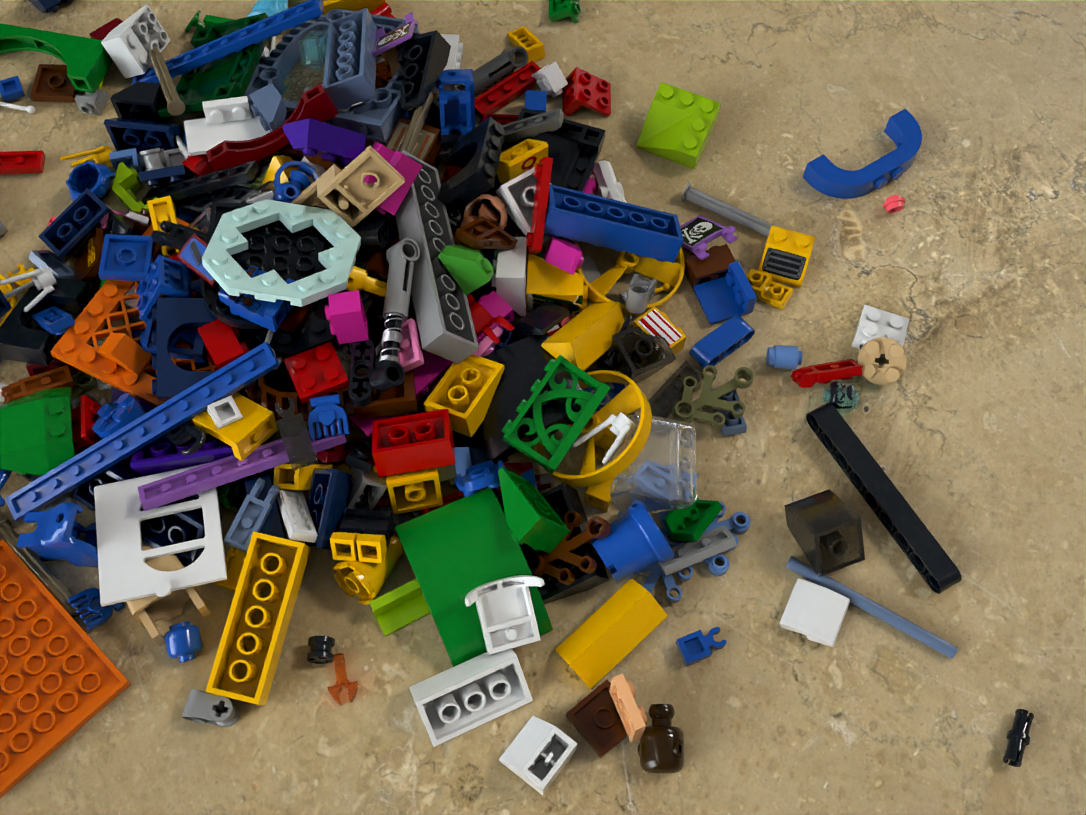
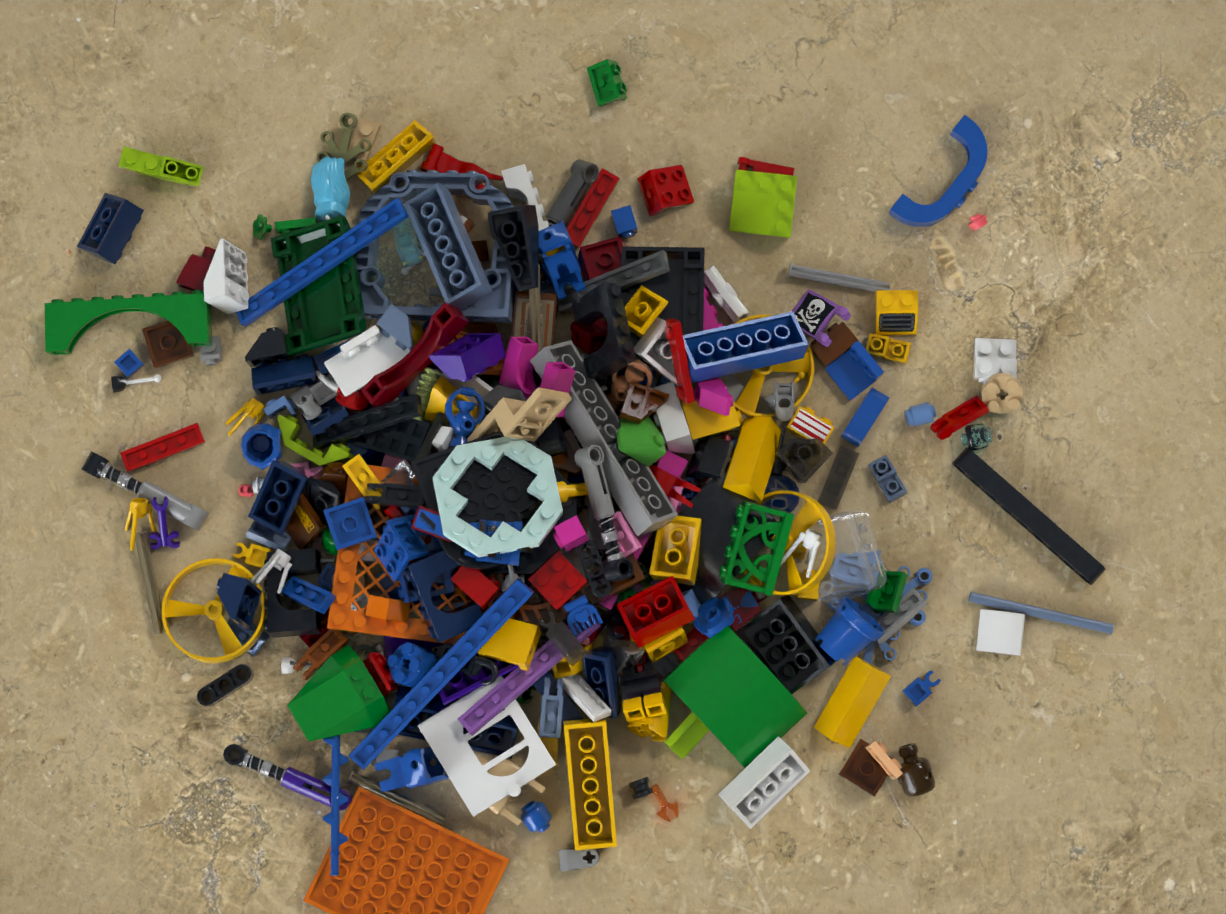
camera: 15 degrees left, 20 degrees up
blue piece [68,588,125,630] -> none
dark tan axle [148,48,185,116] -> none
white slope [207,395,243,429] -> none
medium lavender flag [372,12,419,57] -> none
white piece [465,575,545,655] -> none
green slope [498,467,570,554] -> none
white slope [499,716,578,795] -> none
yellow slope [507,26,545,63] -> none
reddish brown plant [525,510,611,585] -> none
white window [531,62,568,98] -> none
olive plant [672,365,754,429] -> none
clear smoke slope [784,489,865,577] -> none
black pin [1003,709,1034,767] -> none

